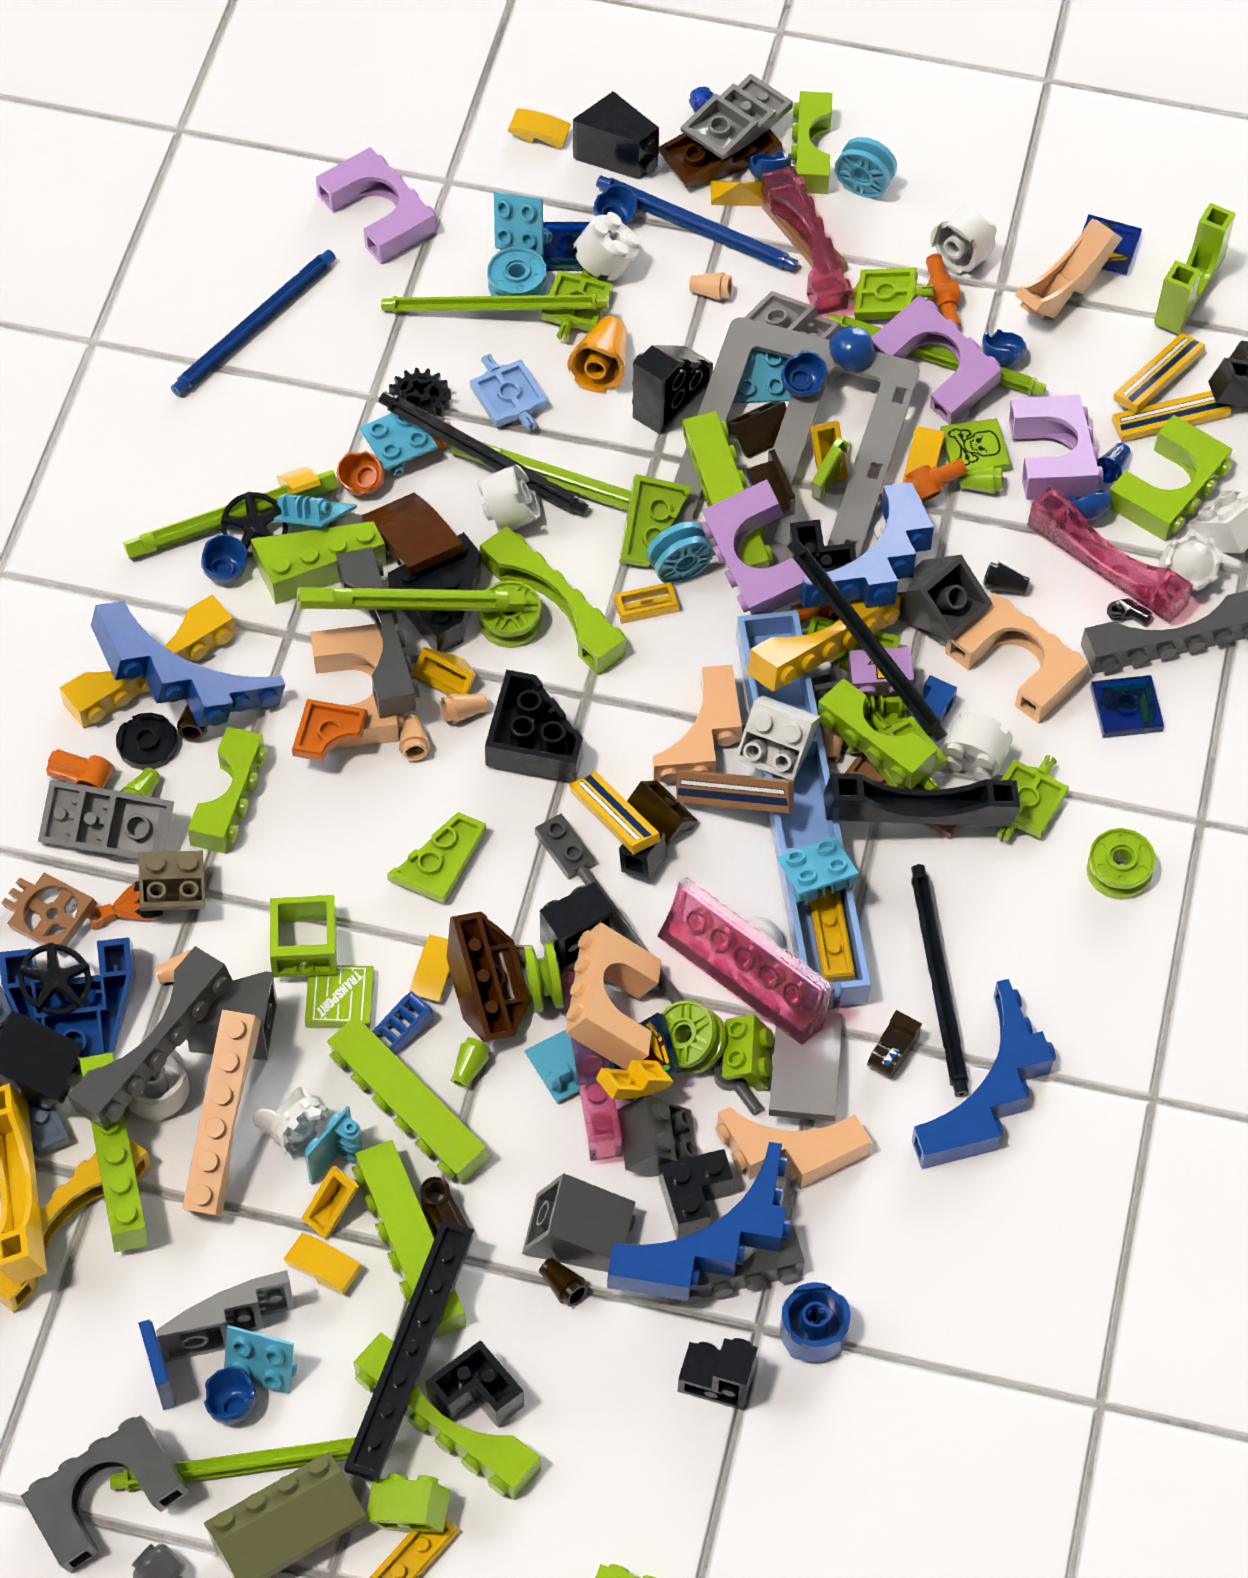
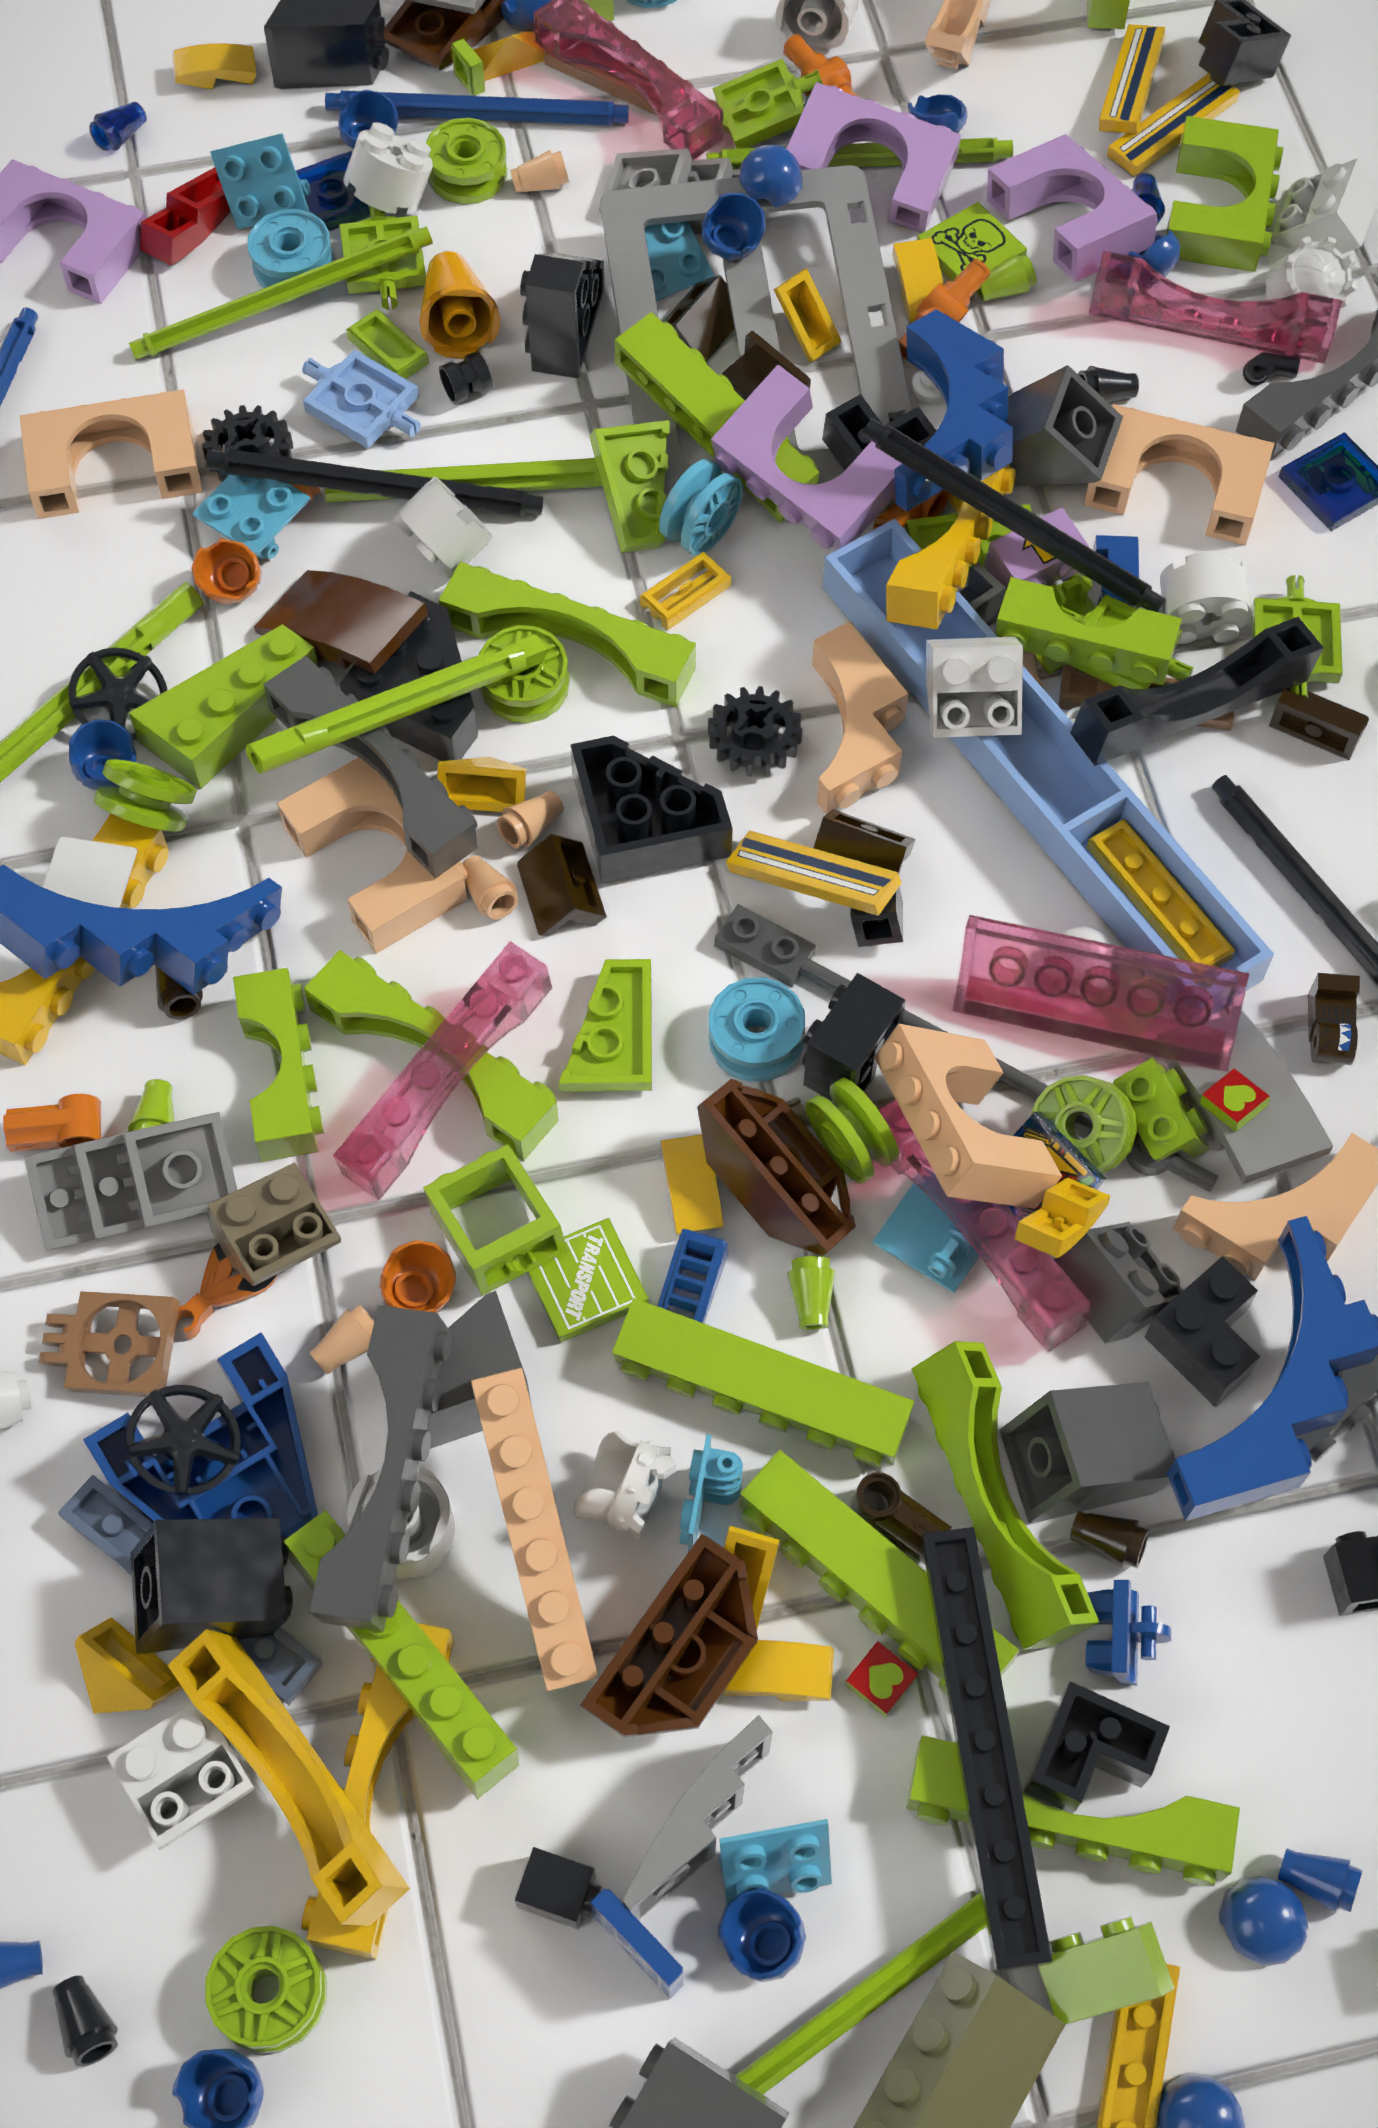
camera: 25 degrees left, 5 degrees up
black tile [116,712,178,770] -> none
medium azure hinge [274,494,357,530] -> none
yellow slope [276,466,321,495] -> none
orange tile [292,699,368,762] -> none
medium nougat tile [676,769,794,814] -> none
medium azure hinge [776,836,859,904] -> none
lime tile [811,437,850,501] -> none
none -> light nougat arch [19,389,203,519]
none -> white sticker [43,837,137,908]
none -> clear blue cone [89,101,147,151]
none -> lime wheel [94,759,197,832]
none -> red slope [140,167,231,266]
none -> lime arch [304,950,559,1161]
none -> clear pink arch [332,941,552,1201]
none -> lime tile [346,309,429,379]
none -> orange hair [379,1240,456,1313]
none -> lime wheel [426,118,507,204]
none -> black wheel [439,351,493,405]
none -> lime tile [451,39,485,96]
none -> black brick [514,1847,602,1930]
none -> dark brown panel [517,834,607,937]
none -> reddish brown wedge [580,1533,758,1738]
none -> black gear [708,686,803,777]
none -> medium azure wheel [709,977,805,1082]
none -> red tile [844,1641,918,1718]
none -> lime arch [911,1341,1099,1650]
none -> blue hips [1085,1580,1172,1686]
none -> tile [1200,1068,1270,1132]
none -> blue hair [1219,1876,1308,1966]
none -> dark brown panel [1269,689,1369,760]
none -> blue cone [1277,1848,1363,1913]

